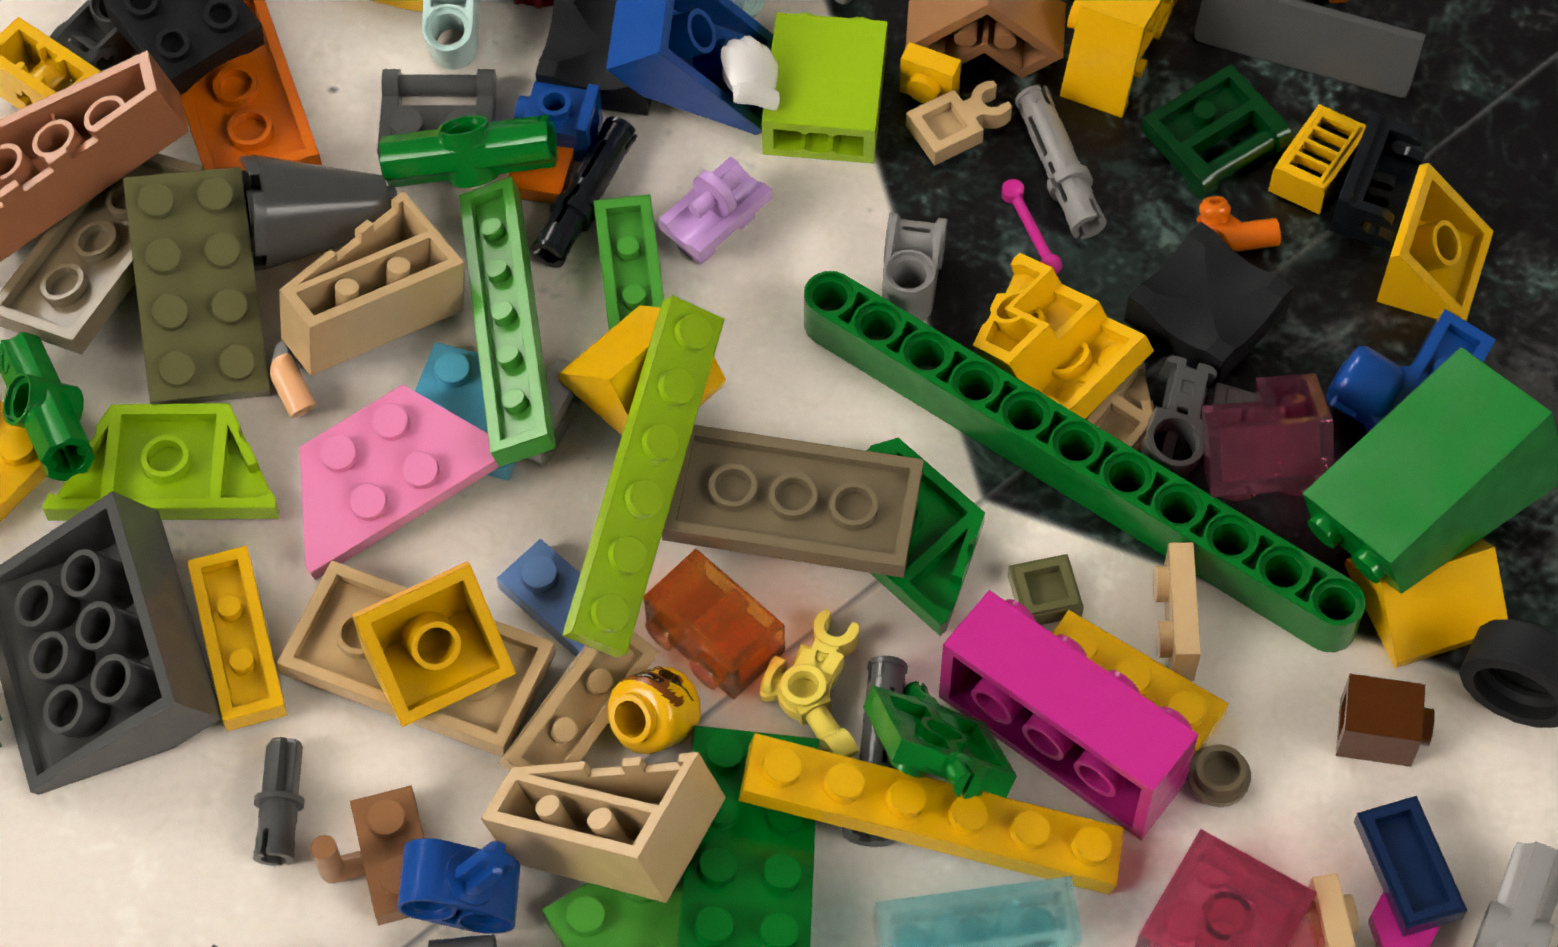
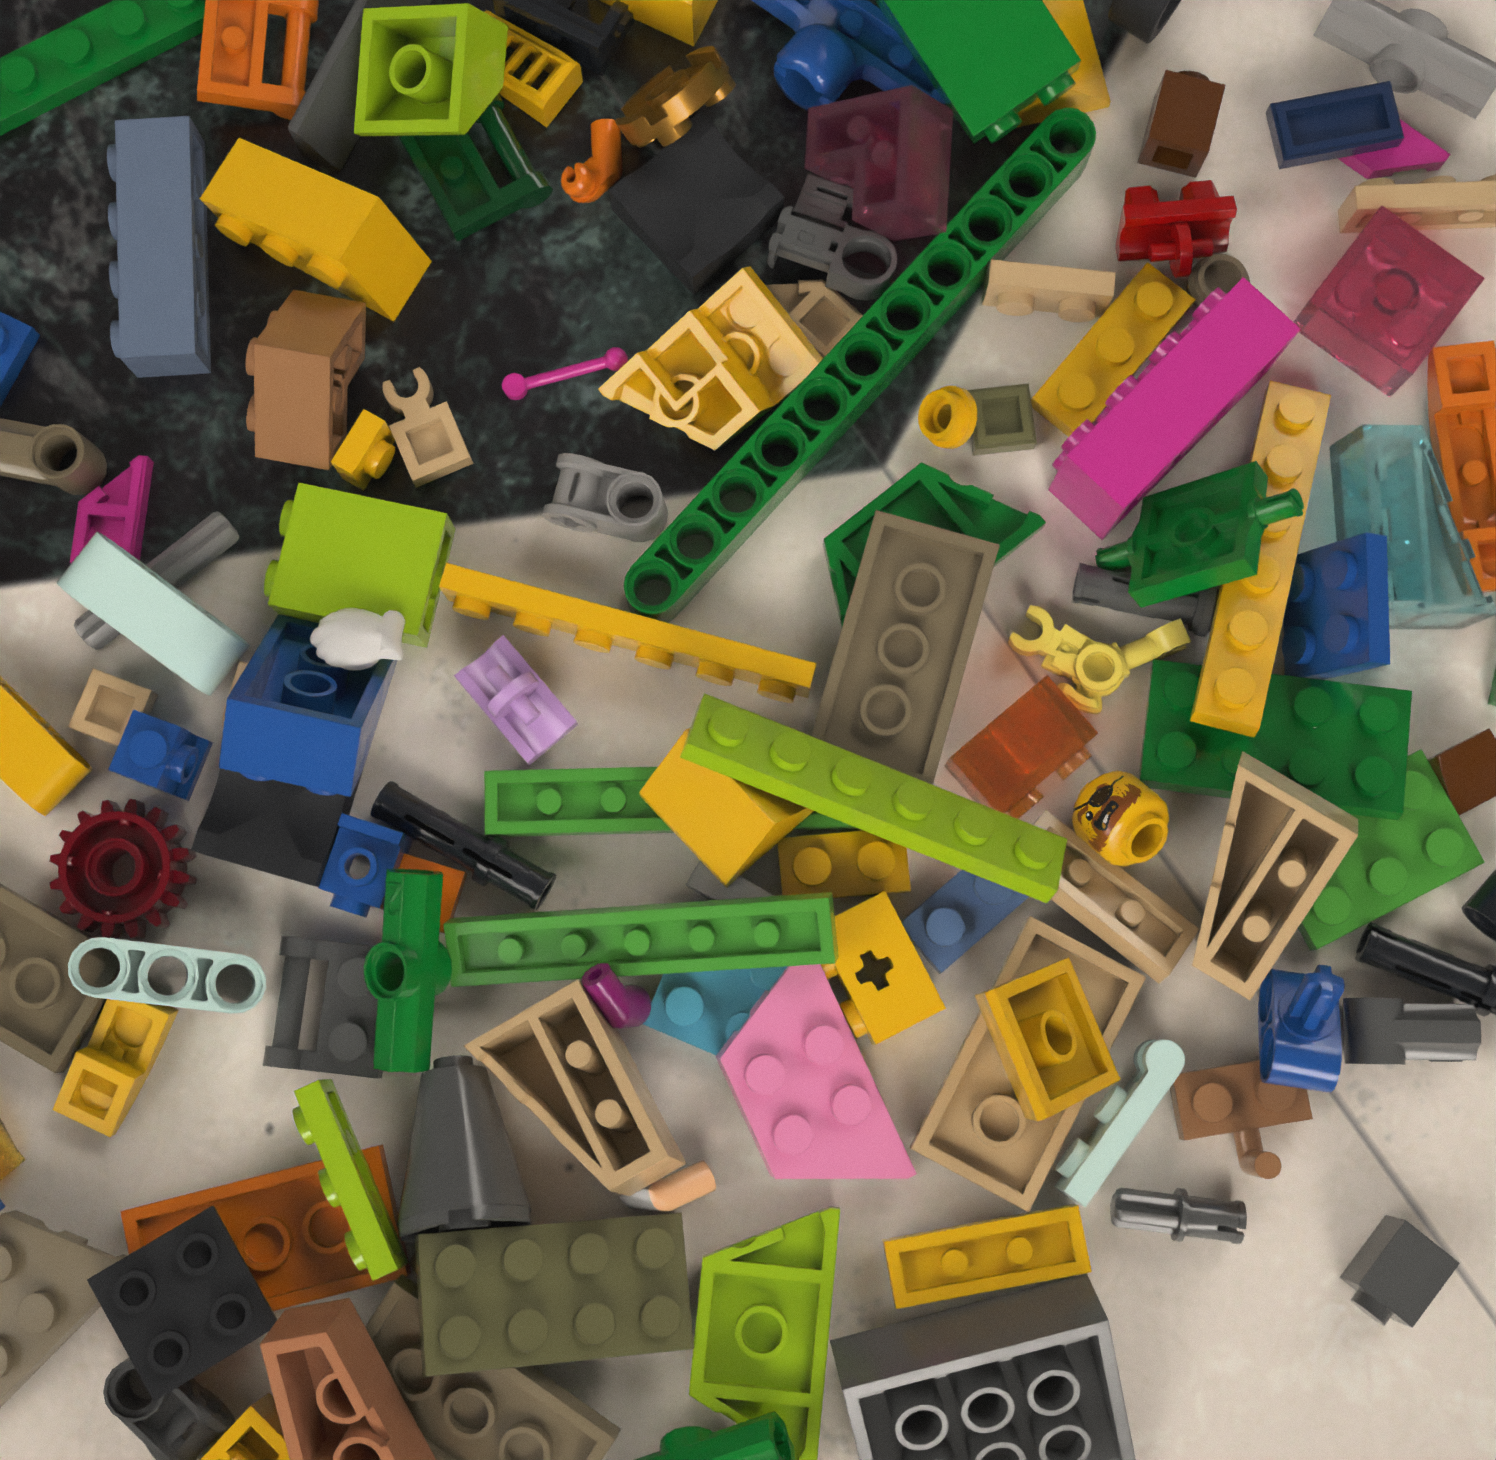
camera: 85 degrees left, 20 degrees up
light grey pin [1015,85,1107,239] -> none
none -> lime plate [292,1079,409,1281]
none -> lime slope [354,3,508,136]
none -> yellow plate [439,563,817,703]
none -> magenta arm [581,963,651,1029]
none -> pearl gold plate [615,46,736,148]
none -> yellow plate [777,830,911,899]
none -> yellow brick [820,891,946,1045]
none -> yellow plate [918,386,977,449]
none -> light aqua plate [1054,1040,1185,1207]
none -> red hips [1115,180,1237,278]
none -> blue plate [1282,532,1390,680]

